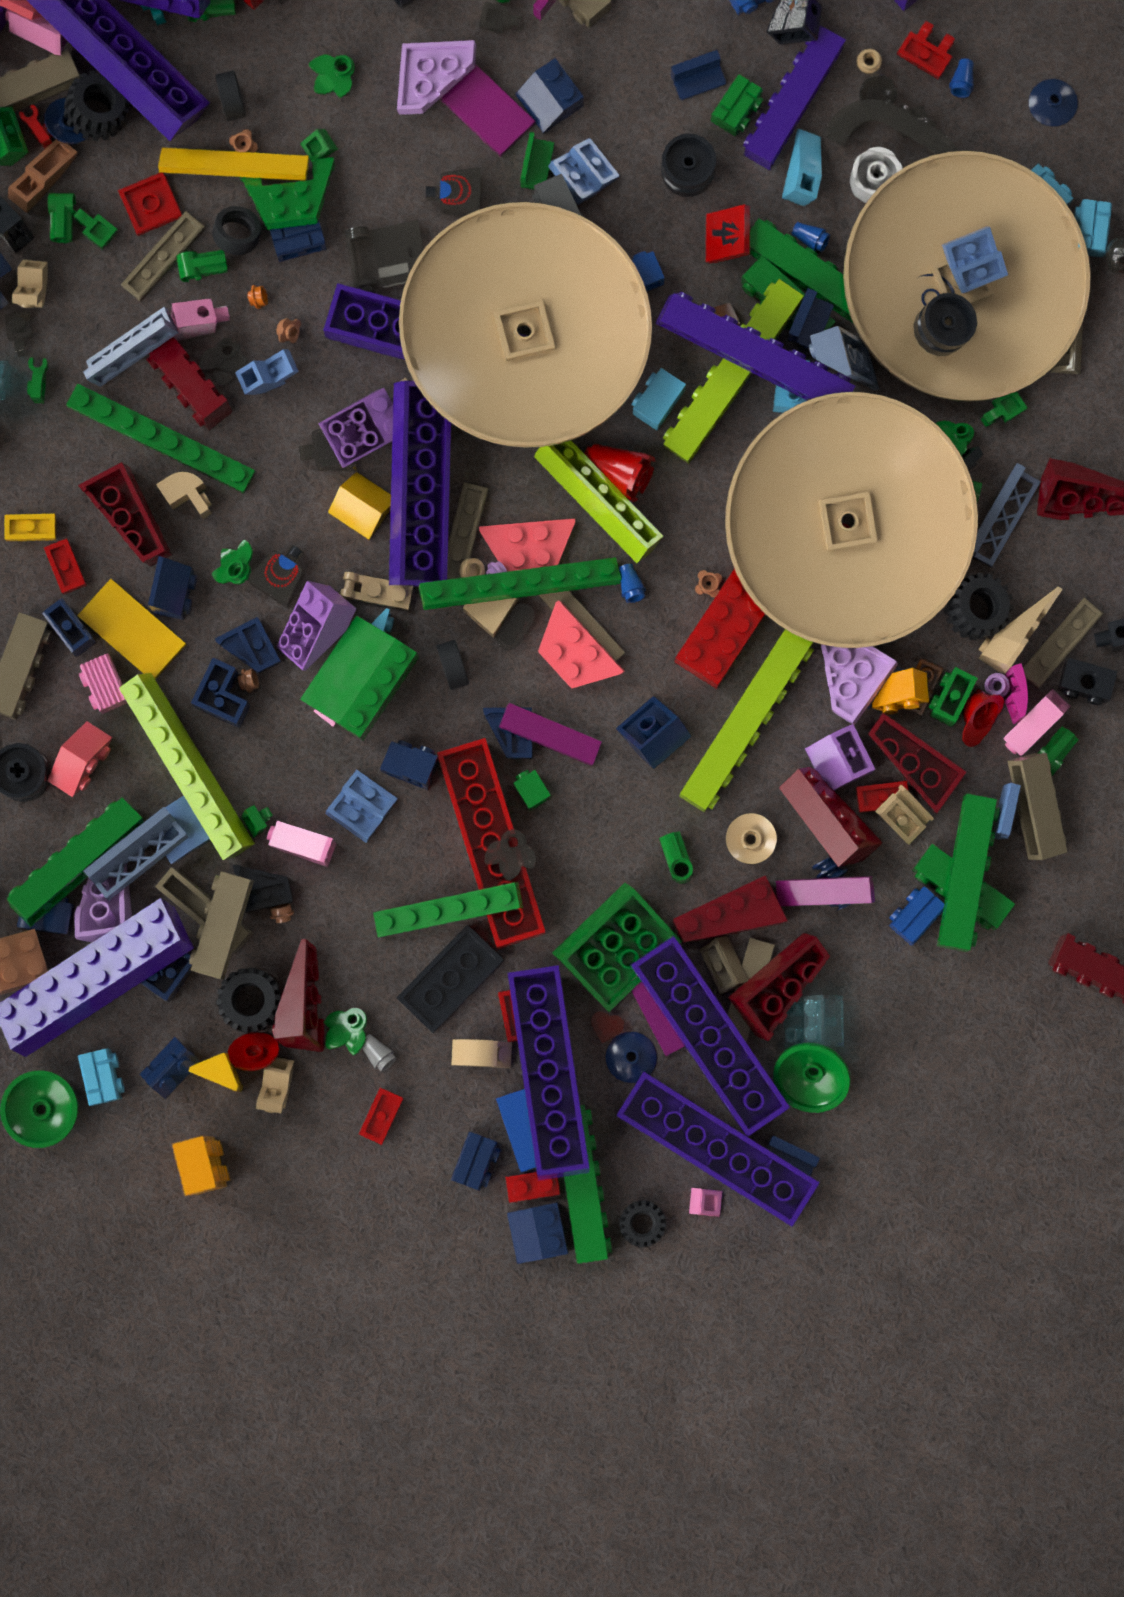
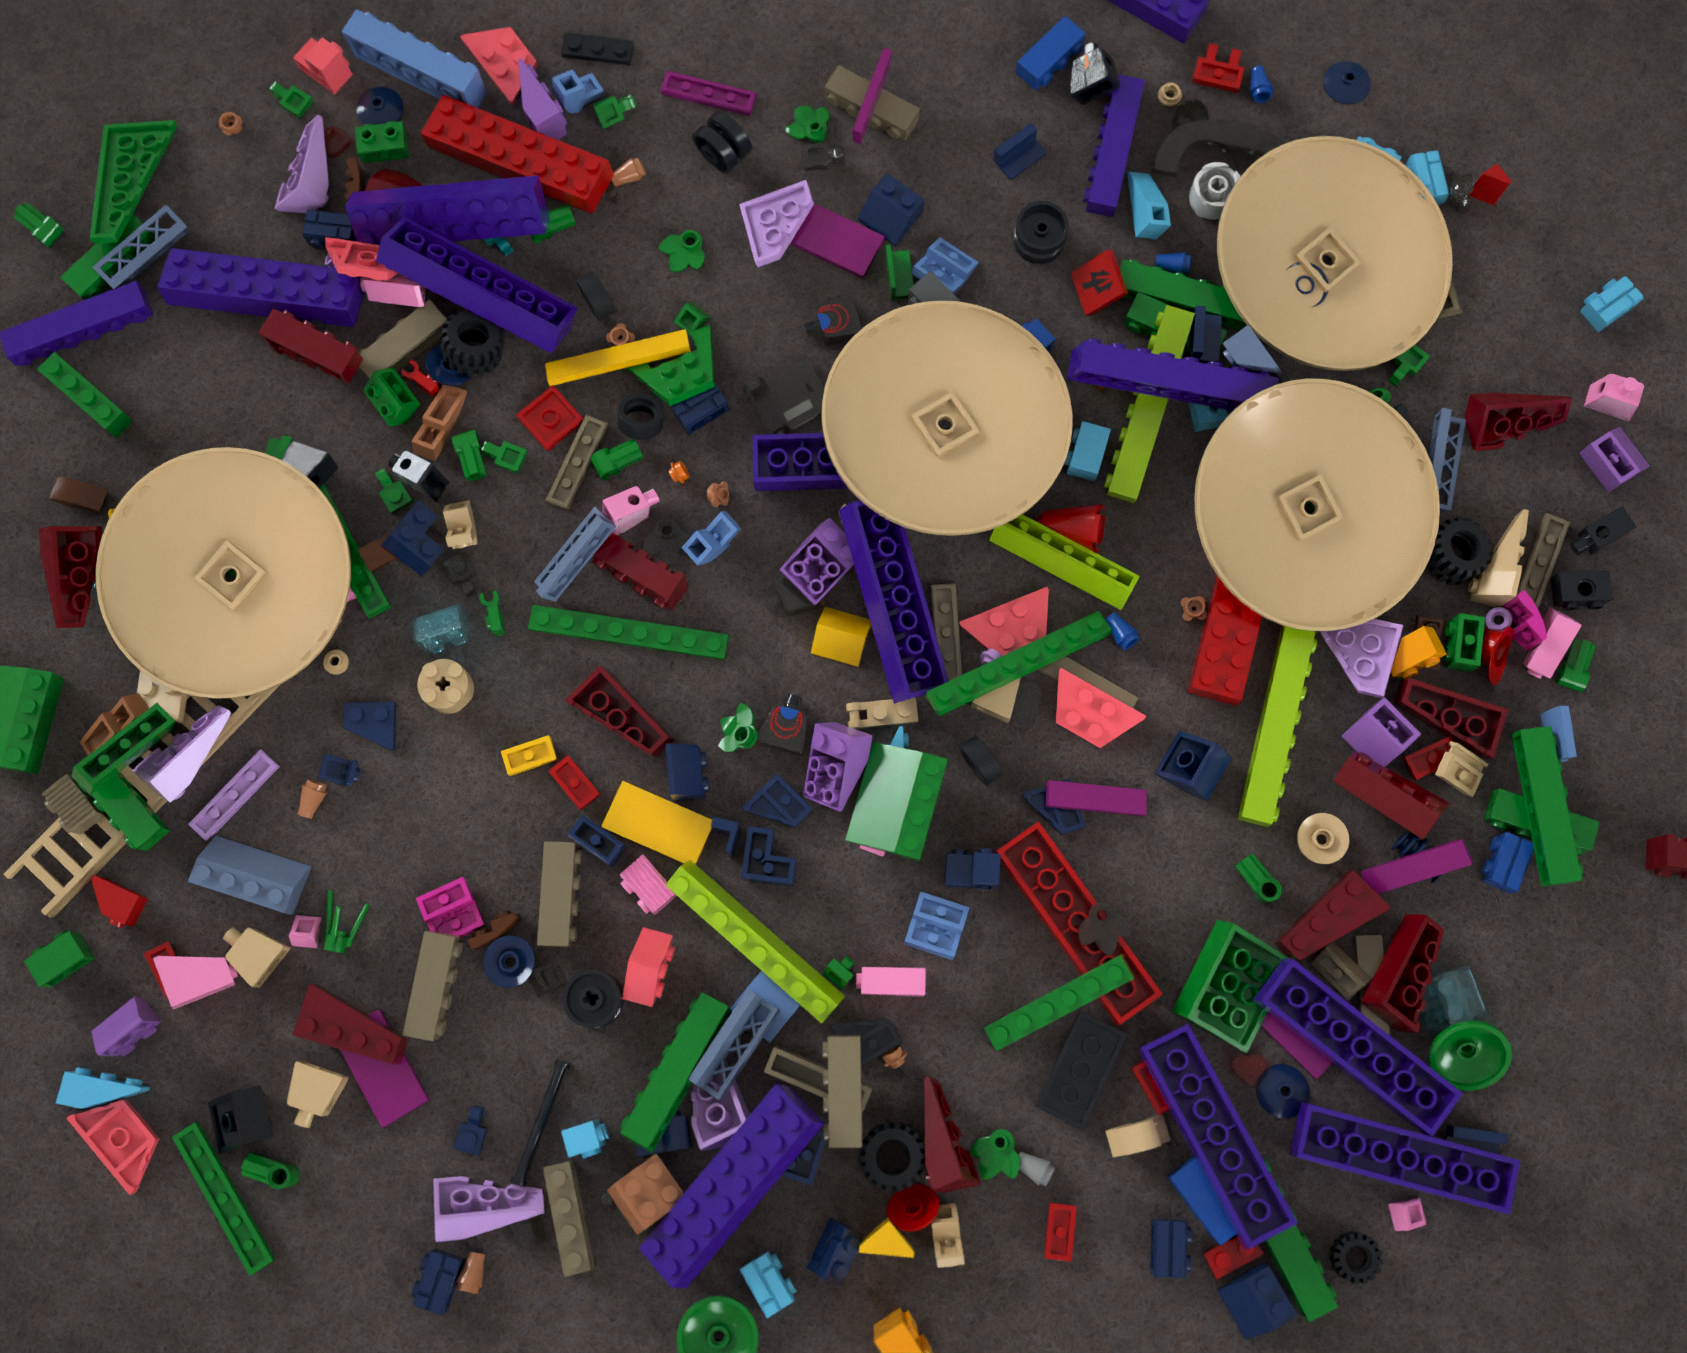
camera: 15 degrees left, 5 degrees down
tan brick [156,472,212,519] -> none
nougat plate [238,669,259,693] -> none
tan tile [459,558,485,578] -> none
green brick [513,770,551,811] -> none
green brick [711,75,764,137] -> none
black wheel [913,293,978,356] -> none
medium blue slope [942,226,1008,293] -> none
dark tan brick [1007,753,1067,860] -> none
none -> dark blue panel [711,816,742,858]

